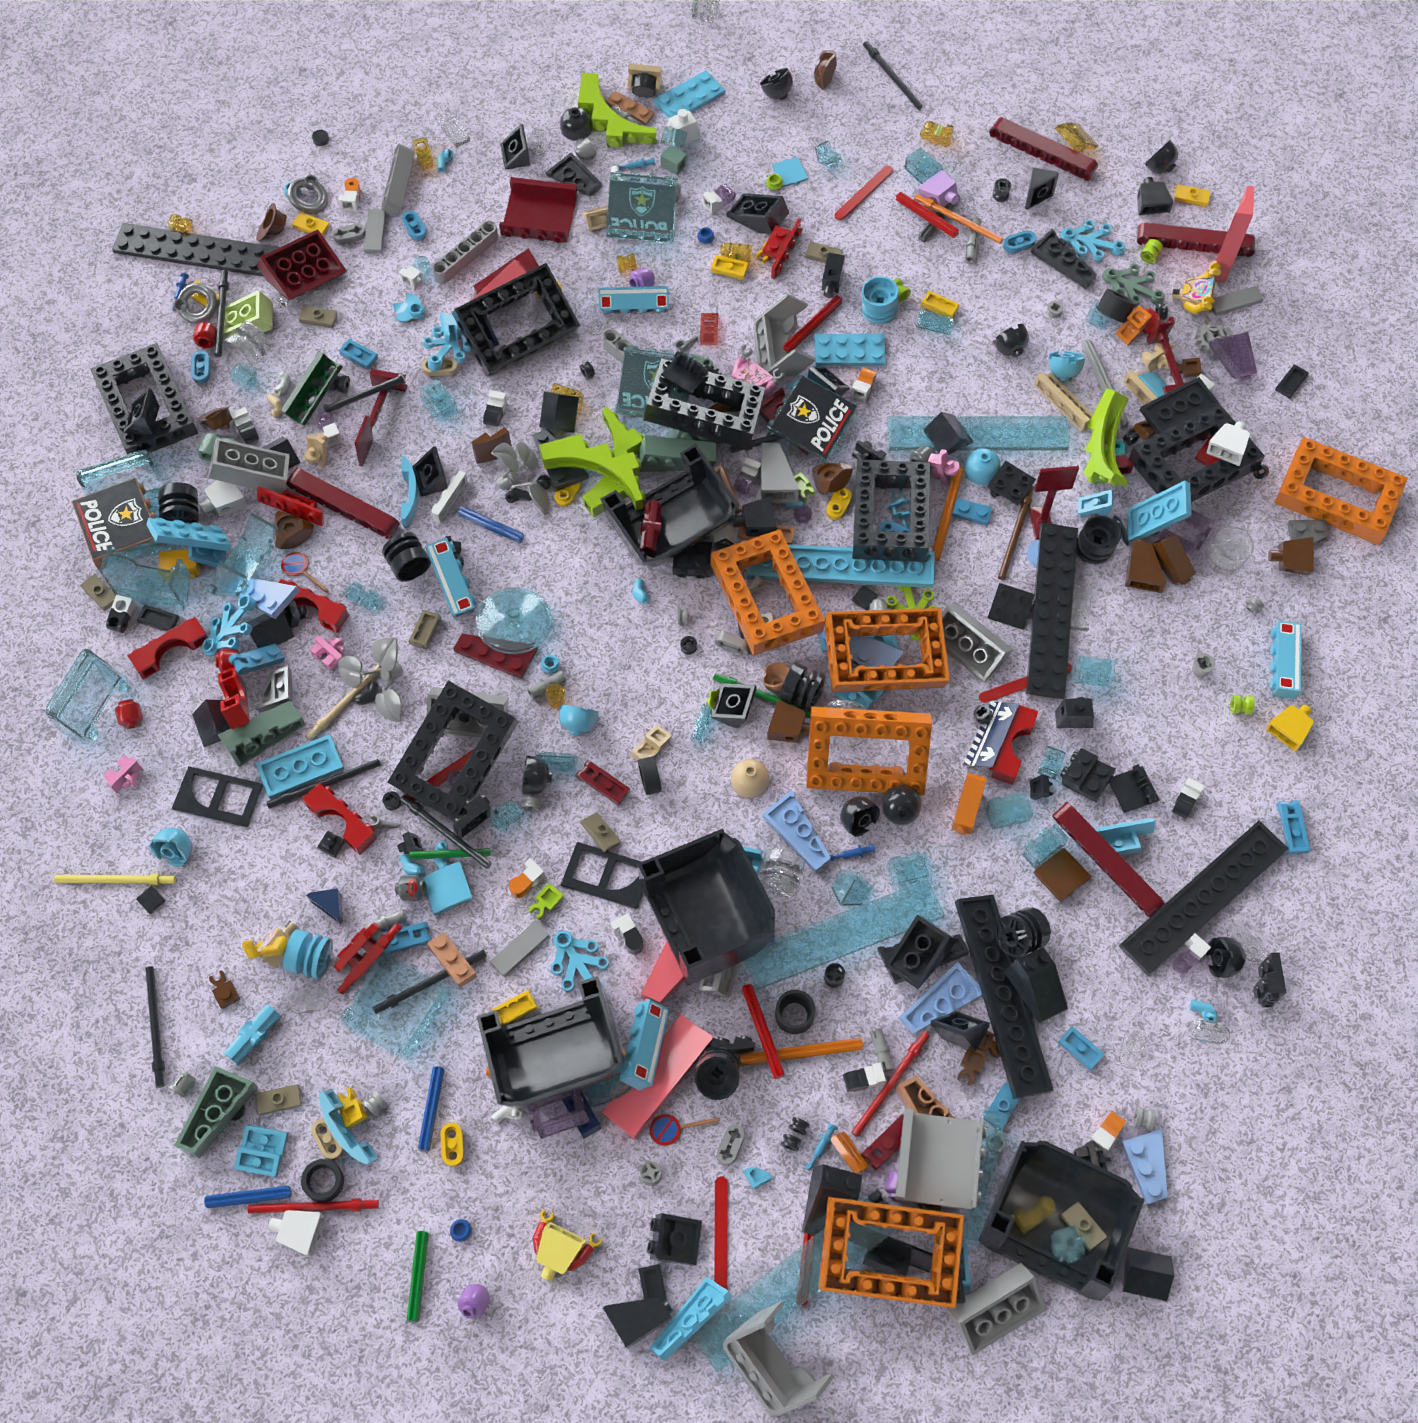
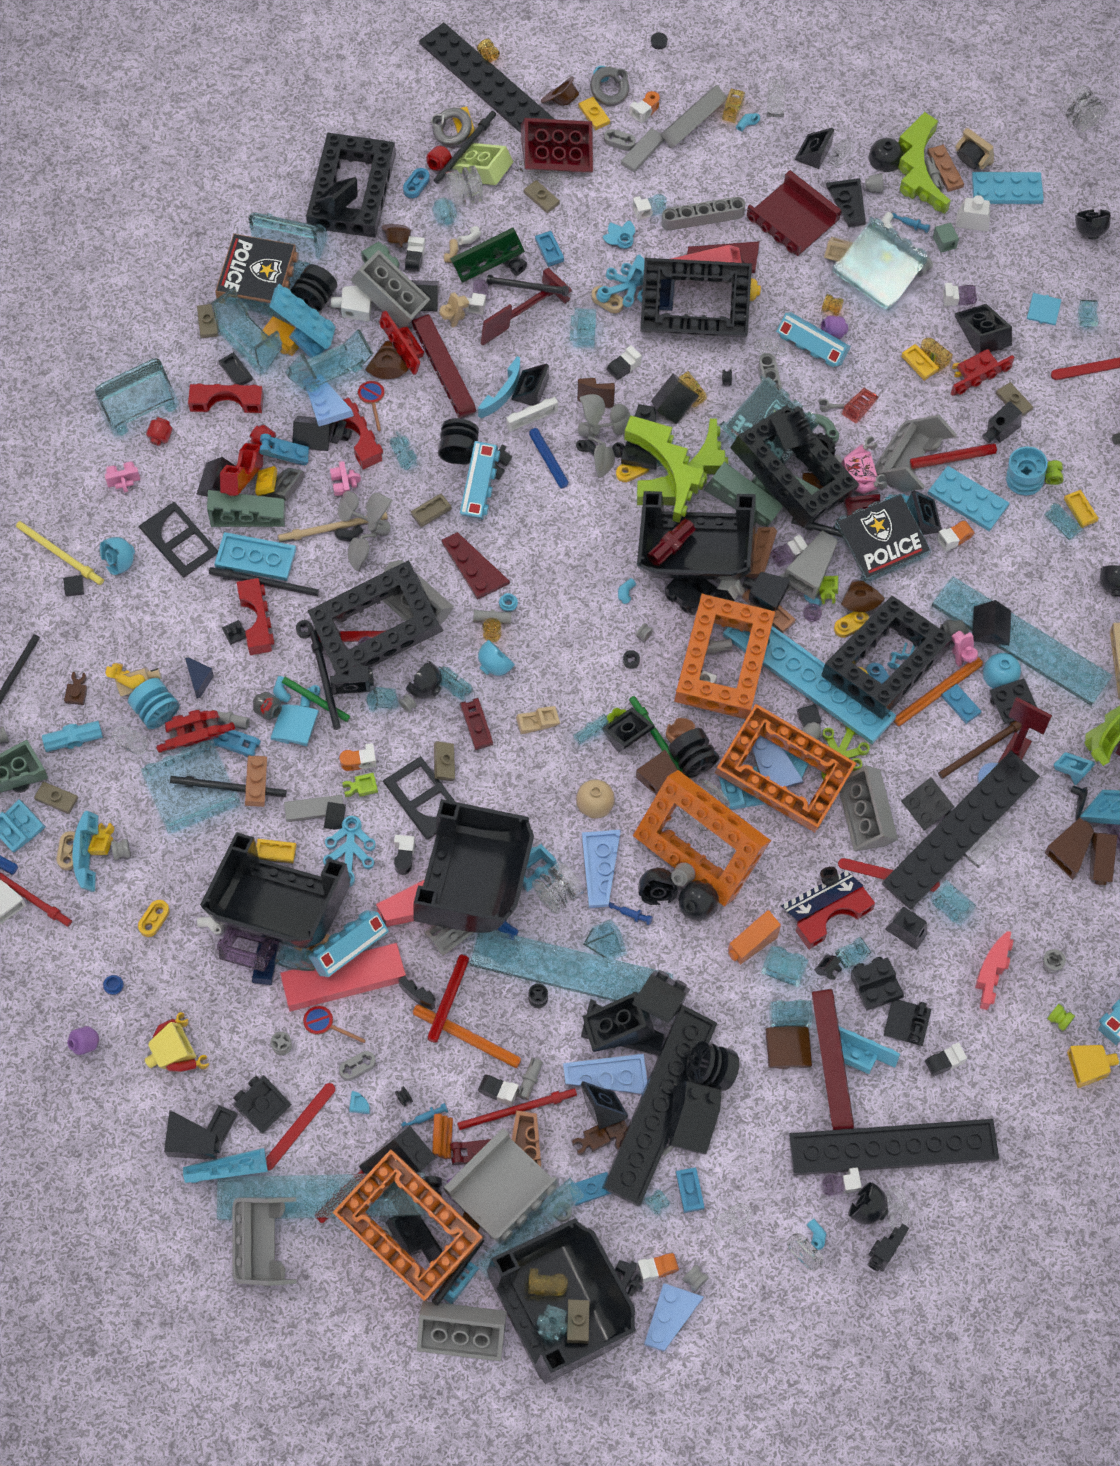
camera: 35 degrees right, 0 degrees up
leg [106,595,138,633] -> none
blue piece [172,273,189,311] -> none
medium azure plant [202,594,256,657] -> none
black tyre [301,1159,344,1202] -> none
light grey hand [369,815,398,829] -> none
black tile [397,831,423,854] -> none
dark azure plate [402,211,426,241] -> none
green axle [406,1231,429,1322] -> none
blue axle [418,1066,444,1151] -> none
clear light blue dish [476,588,552,654] -> none
black tyre [638,756,662,795] -> none
clear light blue panel [660,126,687,149] -> none
black wheel [695,1046,739,1100] -> none
blue plate [697,227,714,244] -> none
light grey beam [714,632,750,655] -> none
lime plate [766,174,783,190] -> none
black piece [775,990,816,1034] -> none
black bush [788,1117,810,1135] -> none
black hips [851,440,887,461] -> none
clear light blue brick [886,851,933,889] -> none
black wheel [1076,515,1121,565] -> none
black slope [1122,1247,1175,1302] -> none
dark azure plate [1277,800,1310,854] -> none
none -> yellow plate [255,466,278,496]
none -> black piece [324,802,346,830]
none -> black slope [632,970,690,1023]
none -> clear light blue wheel [644,1189,670,1215]
none -> light grey hat [671,863,695,886]
none -> coral slope [975,931,1013,1010]

